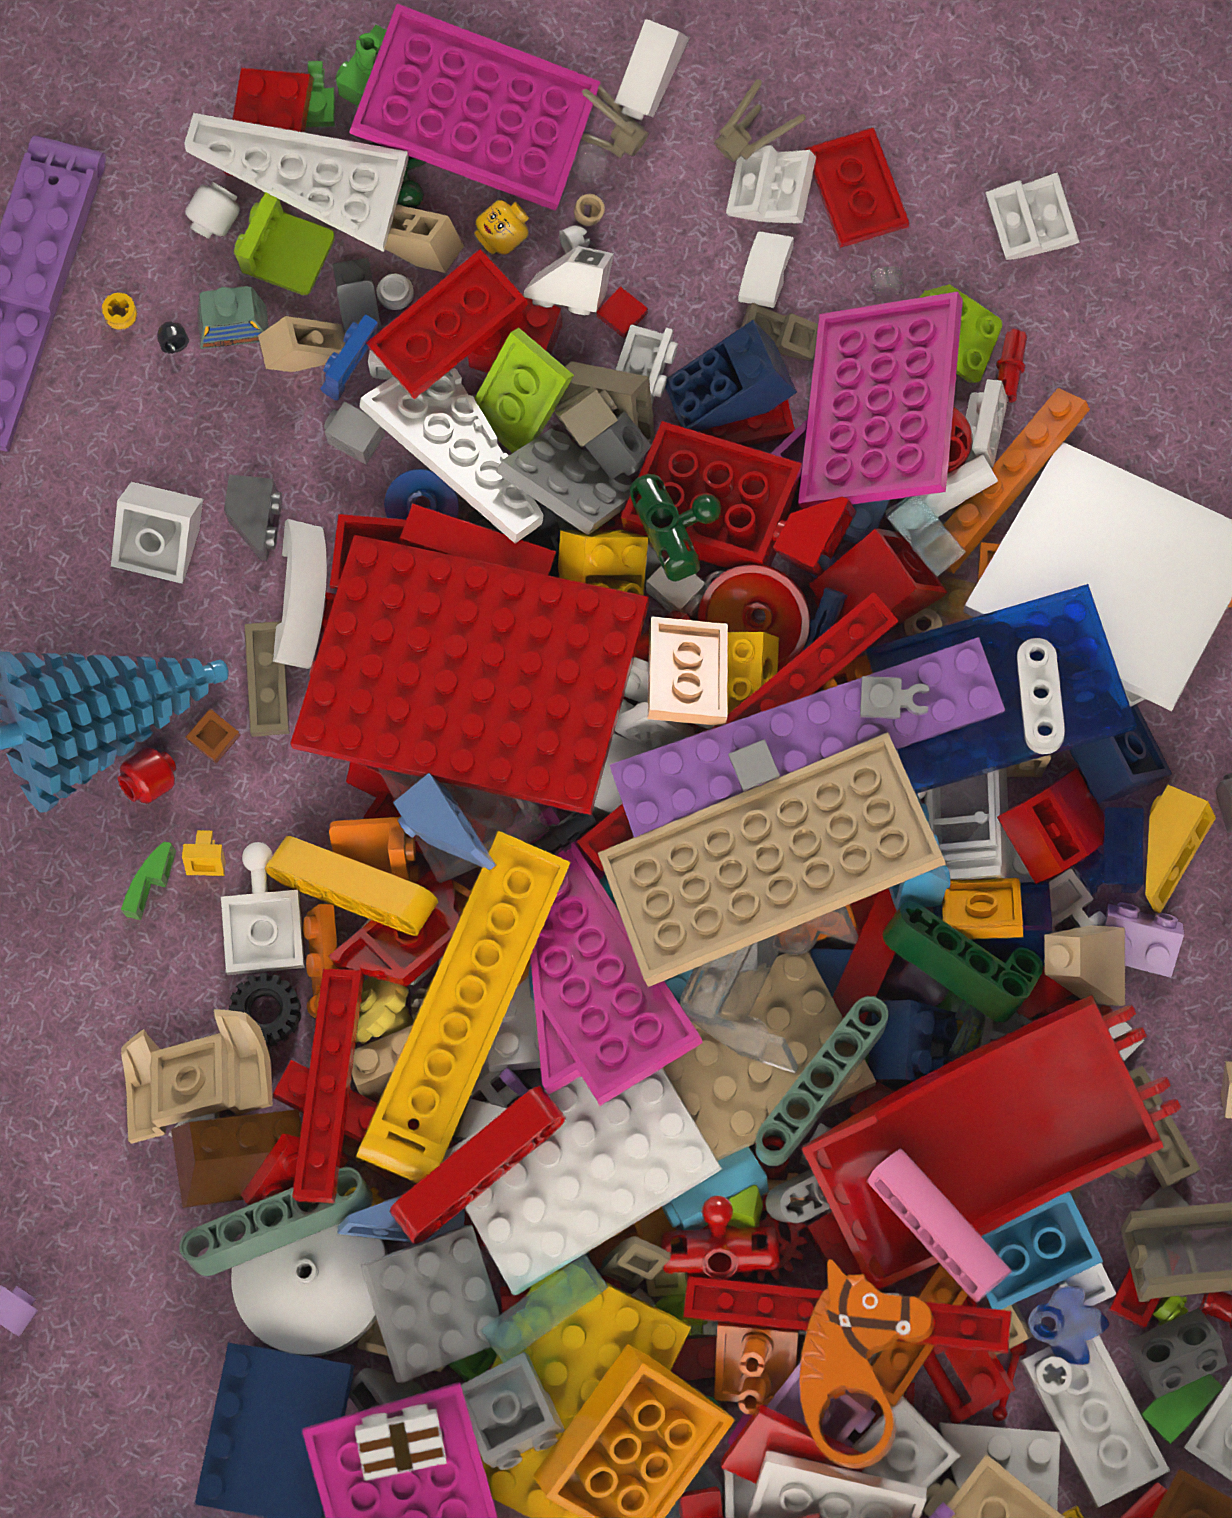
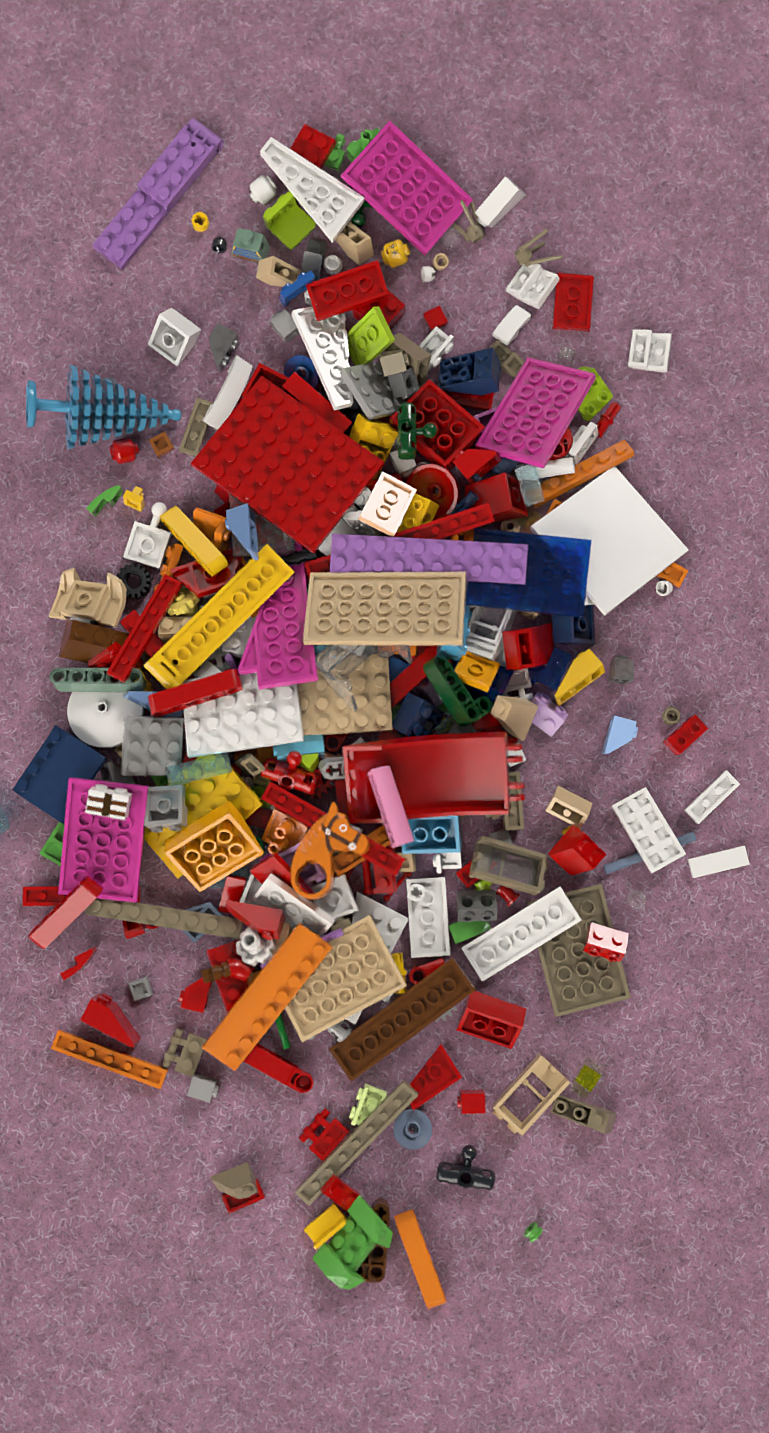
camera: 20 degrees right, 10 degrees up
white slope [524,246,614,315] -> none
light grey tile [728,739,780,792] -> none
sand green beam [755,996,888,1166] -> none
light grey plate [860,676,929,719] -> none
white plate [1017,638,1065,754] -> none
clear blue plate [1028,1286,1110,1365] -> none

